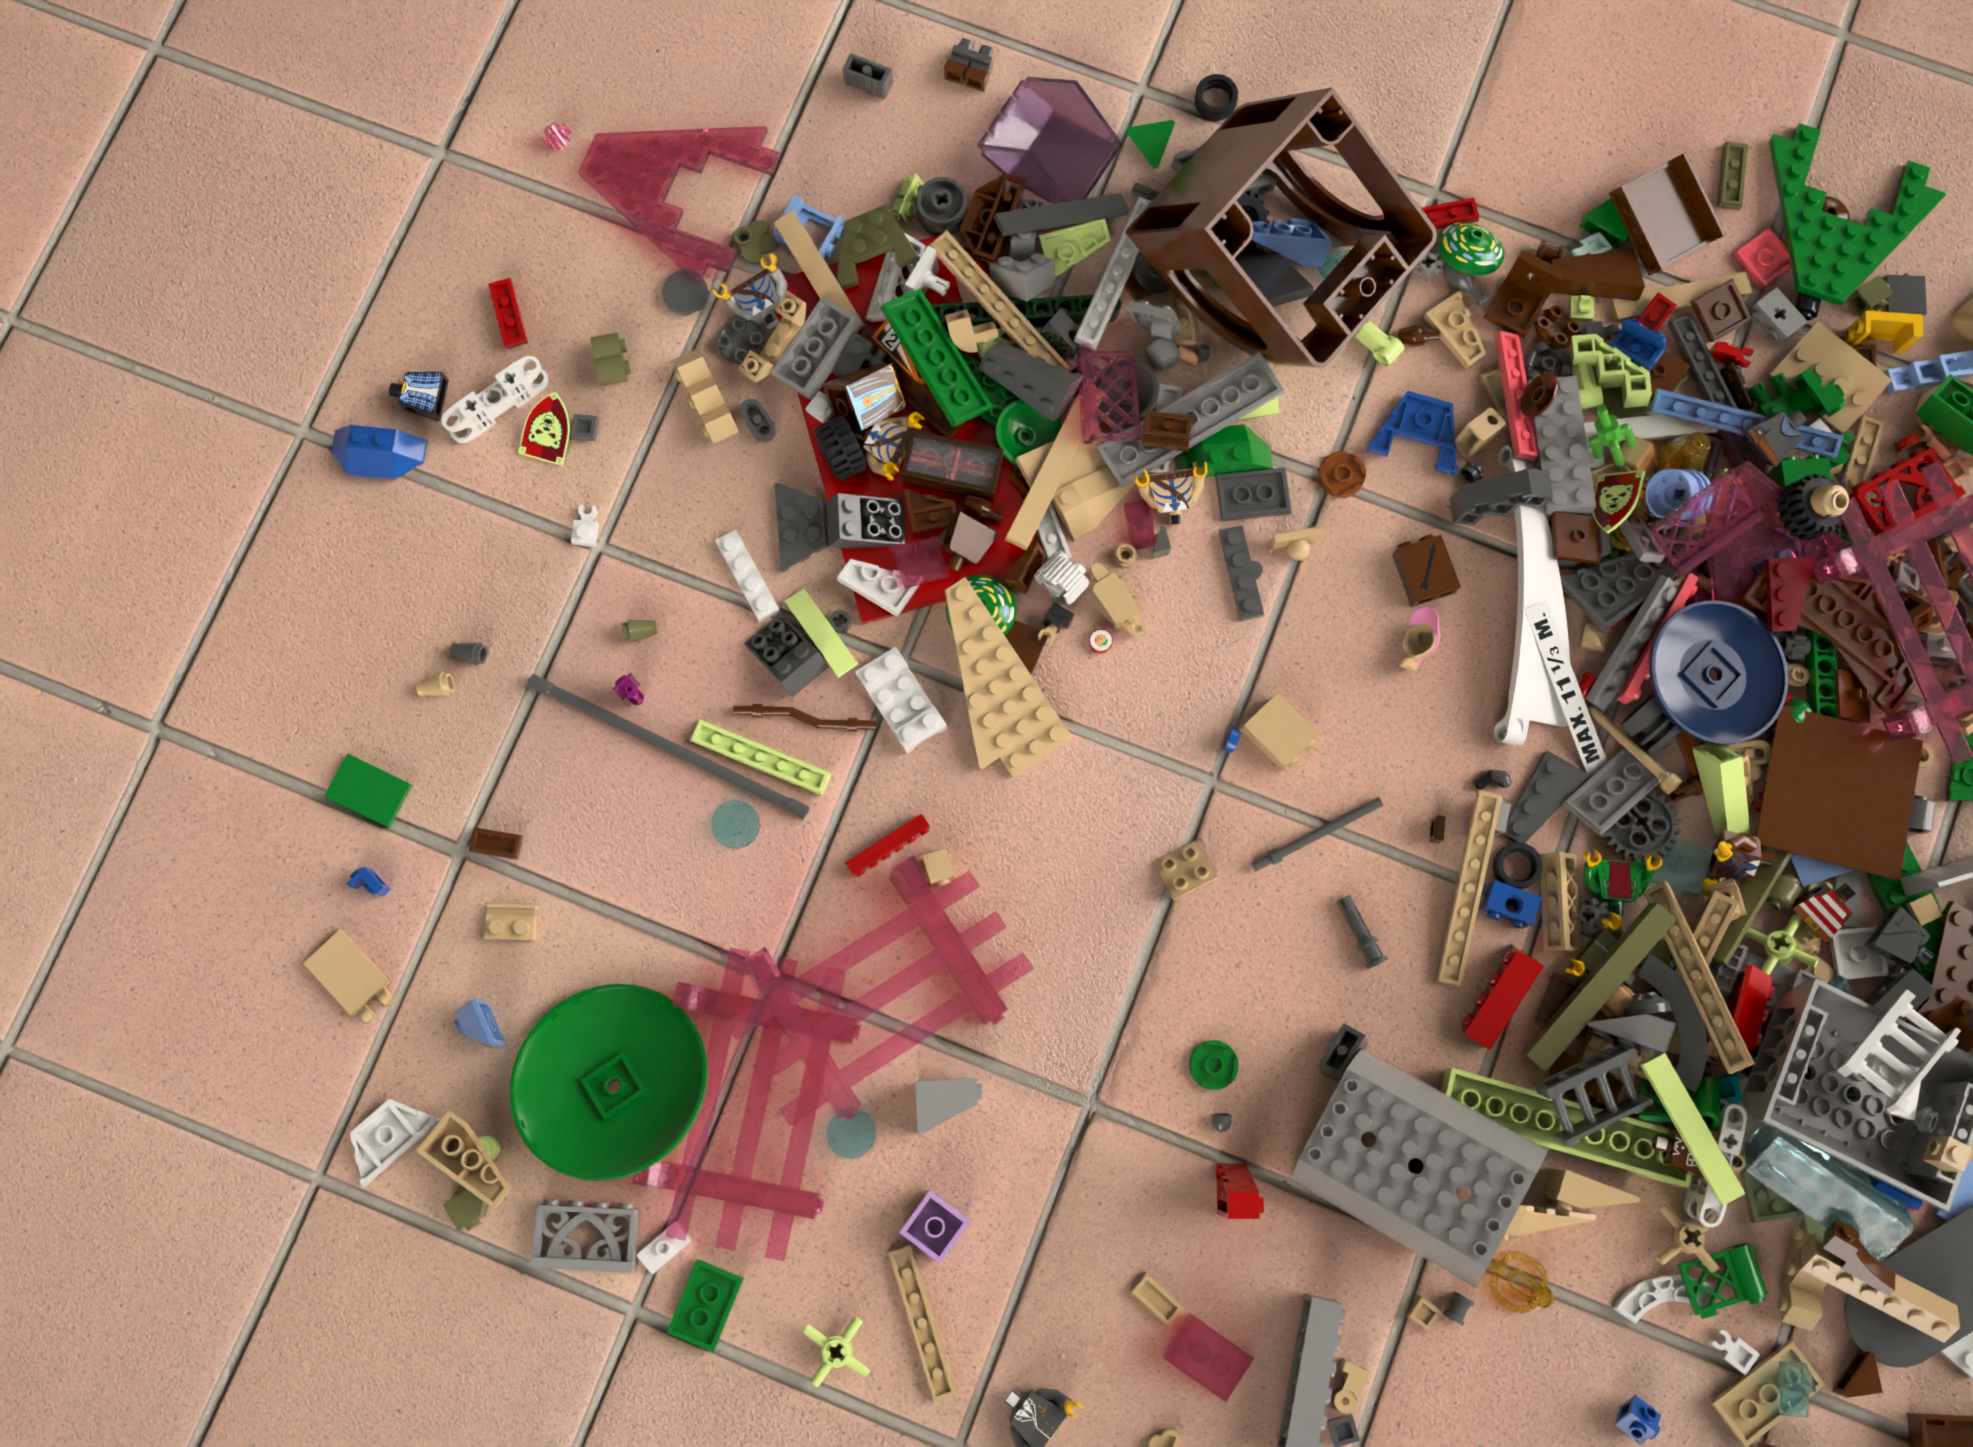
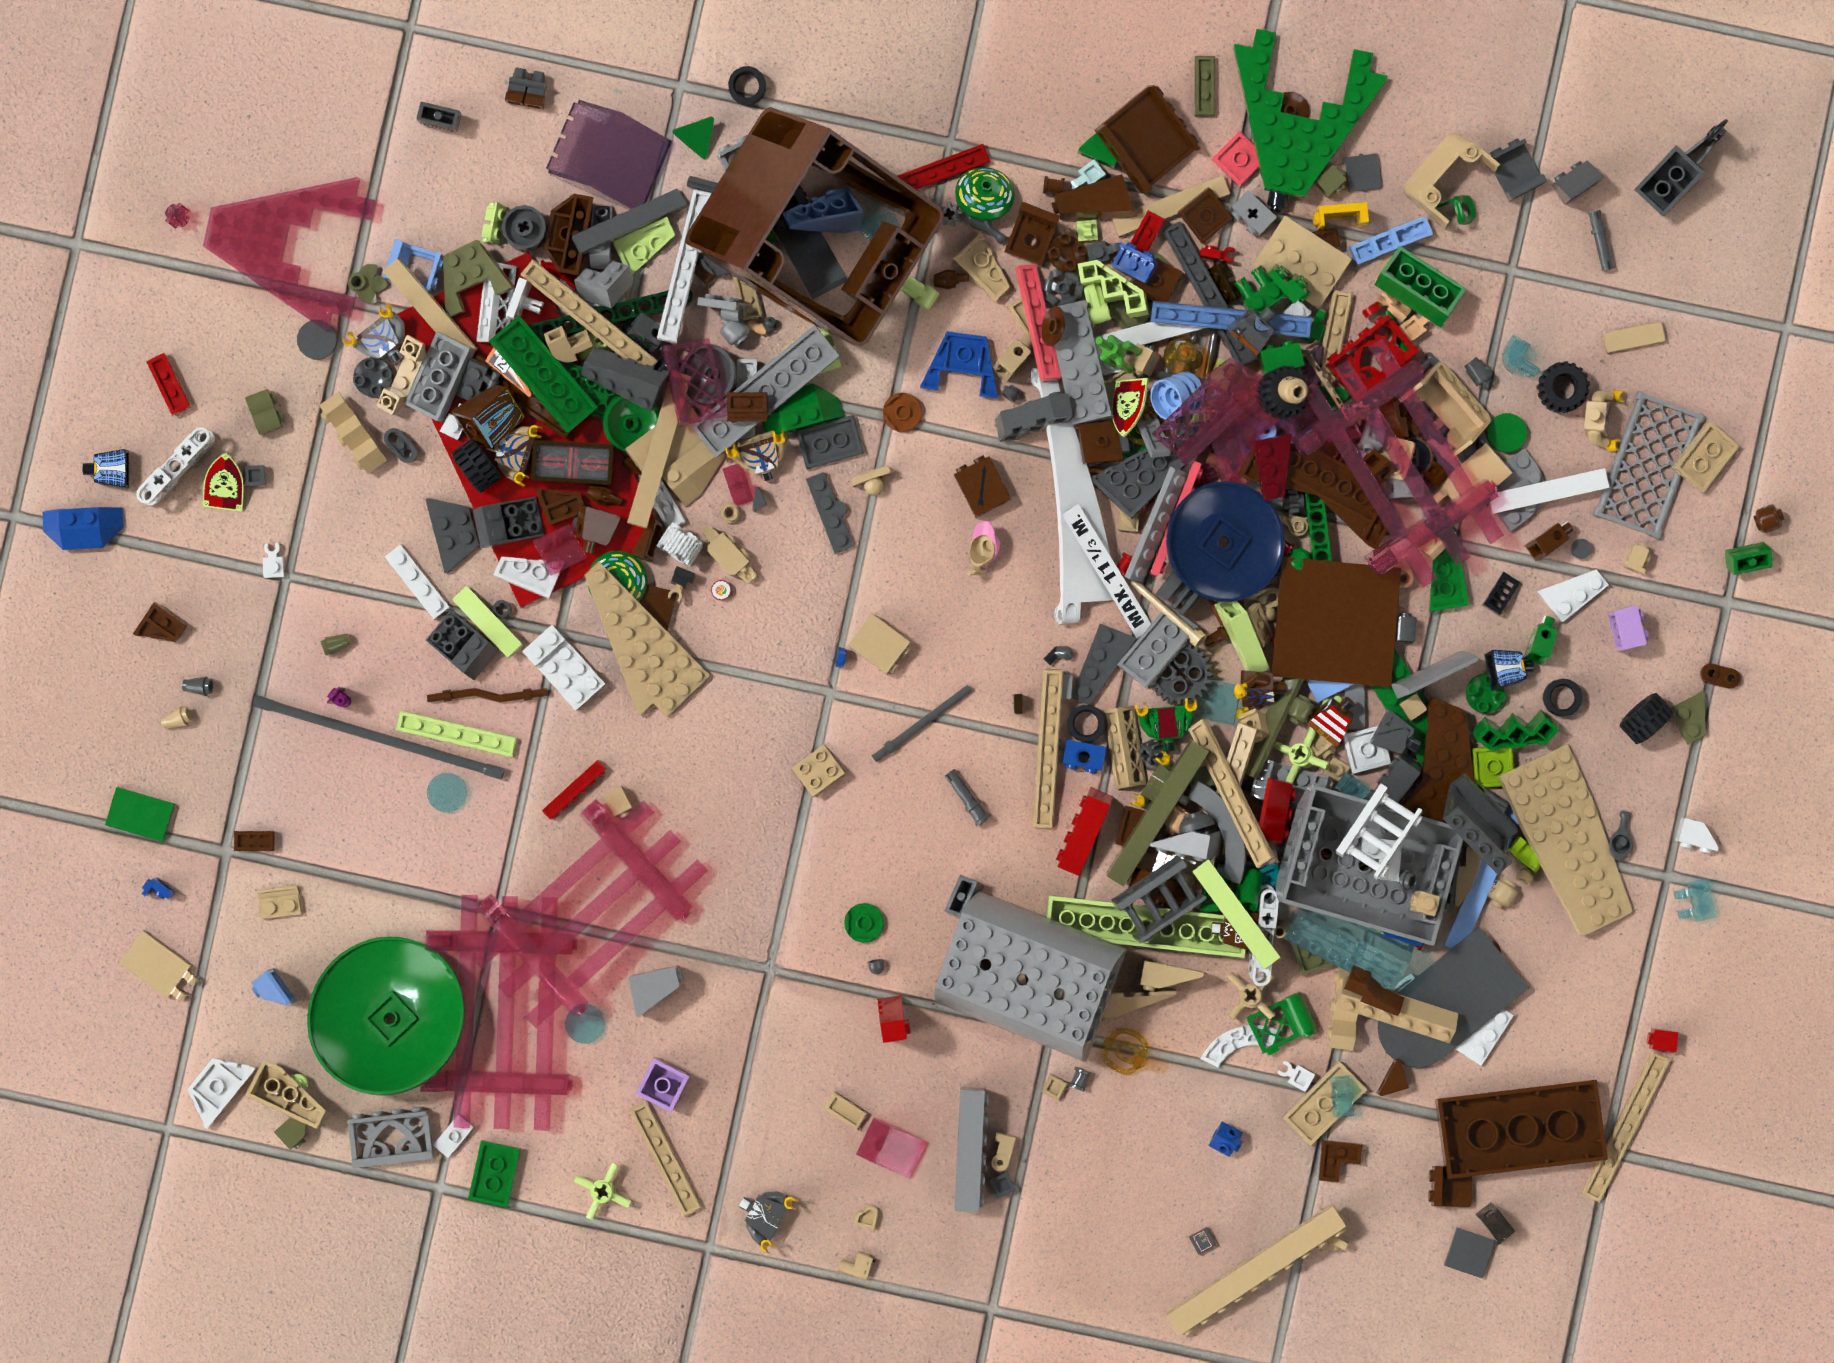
camera: 15 degrees left, 10 degrees up
reddish brown piece [1835,669,1871,723] -> none
none -> reddish brown wing [133,602,188,642]

